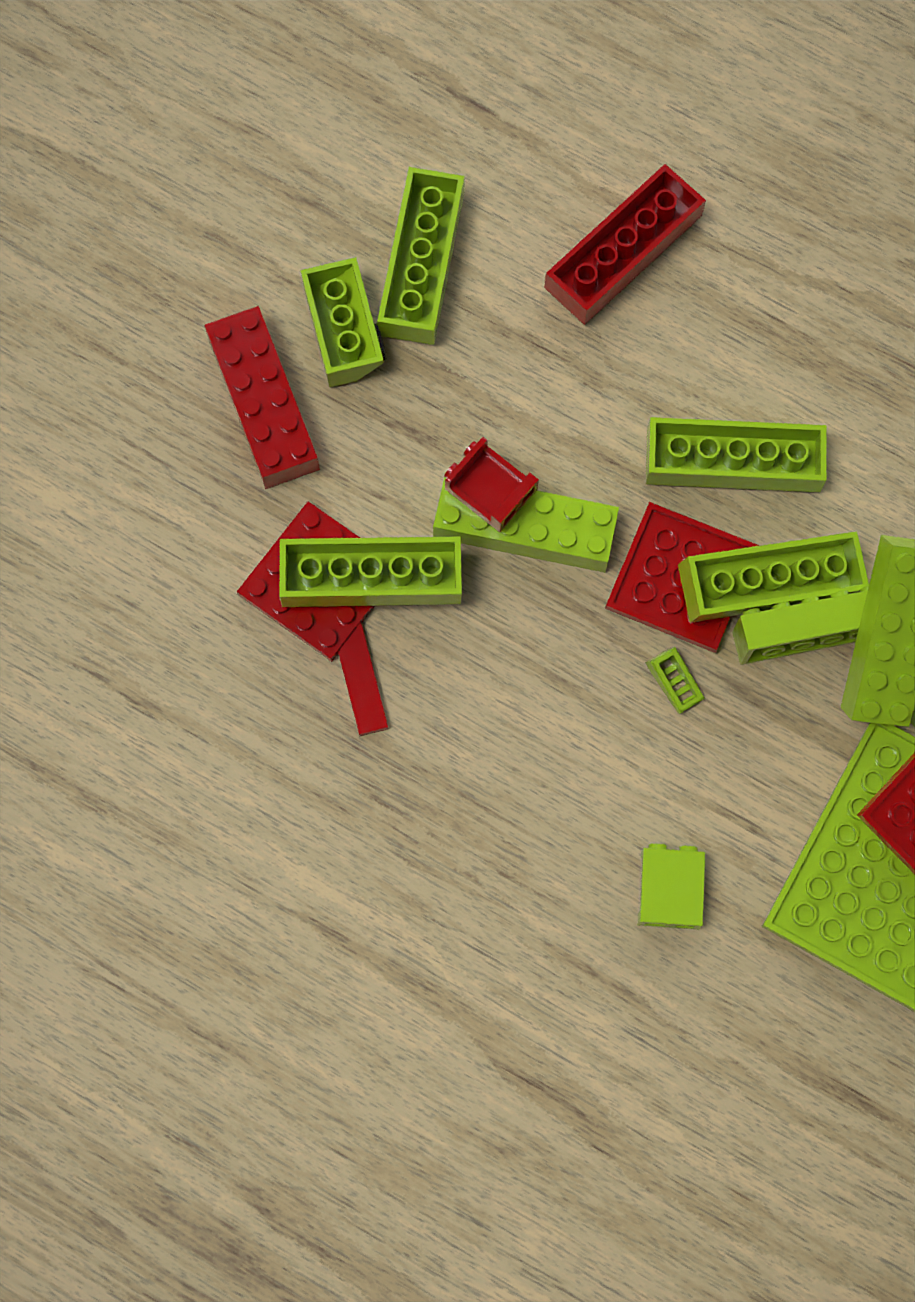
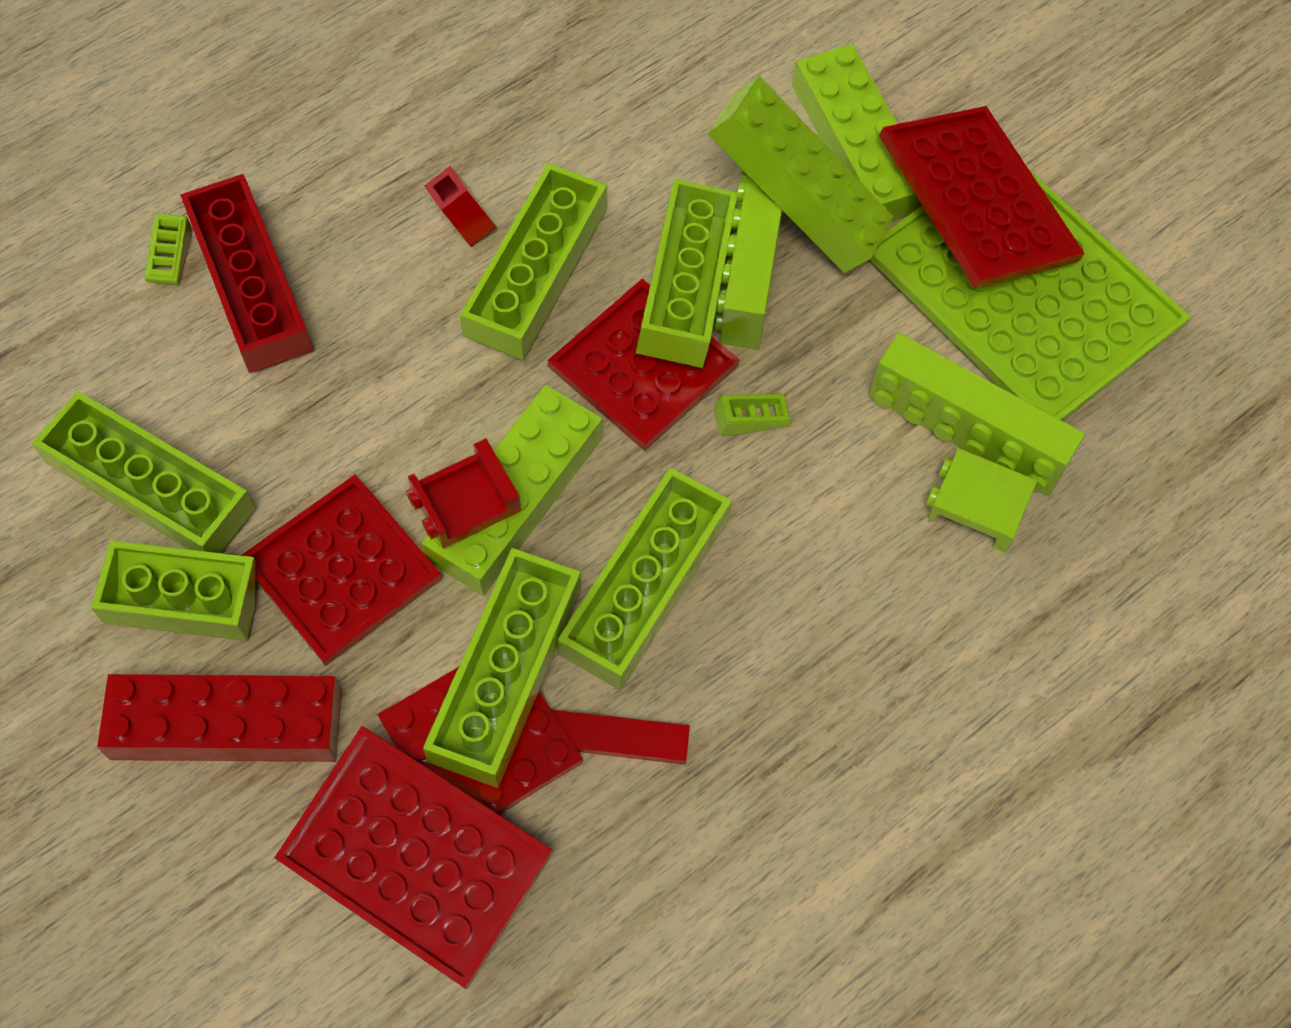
camera: 70 degrees left, 10 degrees down
none -> lime slope [144,213,193,285]
none -> red plate [240,474,442,666]
none -> red plate [274,725,554,989]
none -> red slope [424,166,497,247]
none -> lime brick [557,467,732,690]
none -> lime brick [869,332,1085,496]

